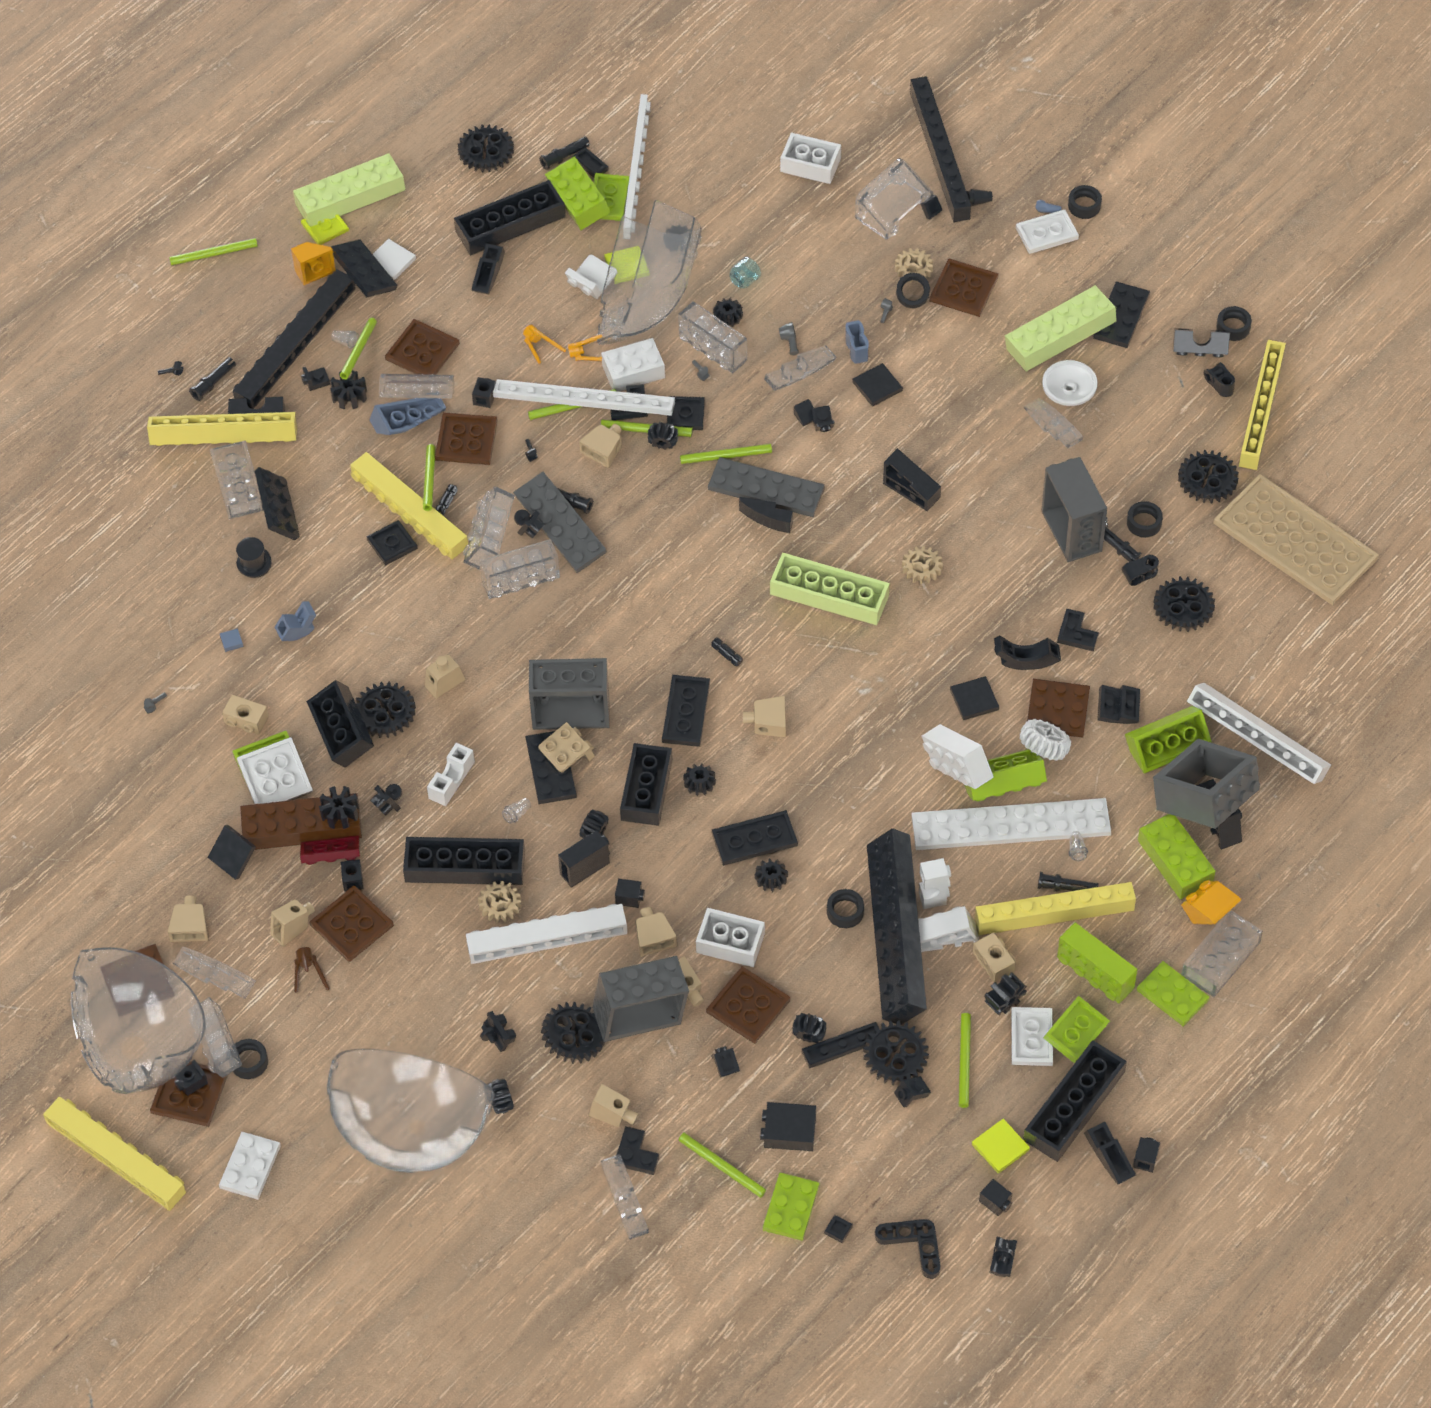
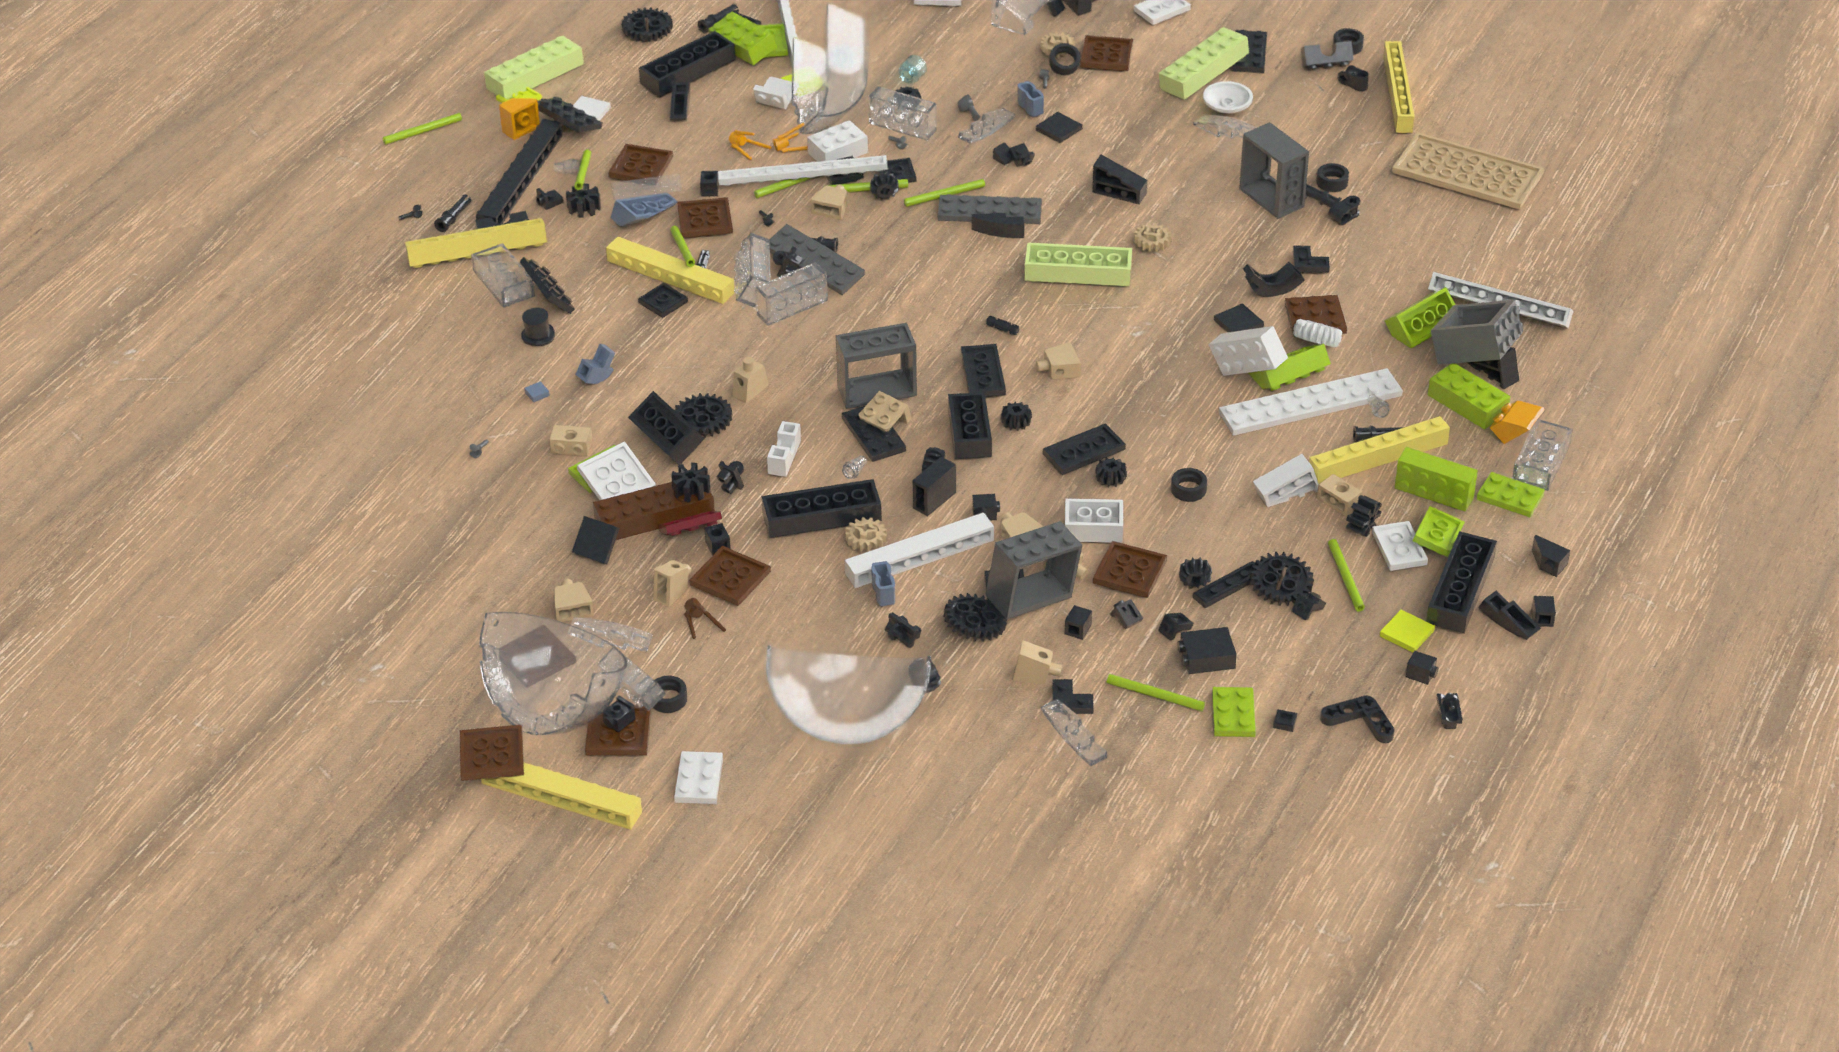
camera: 15 degrees left, 15 degrees down
black brick [867,828,927,1025] -> none
white arch [919,858,951,909] -> none
black slope [1097,684,1140,724] -> none
black gear [1153,576,1215,632] -> none
black gear [1178,450,1239,504] -> none
none -> reddish brown plate [460,724,524,781]
none -> sand blue brick [871,561,895,606]
none -> black brick [1064,605,1092,640]
none -> black bracket [1158,612,1194,640]
none -> black slope [1532,535,1570,577]

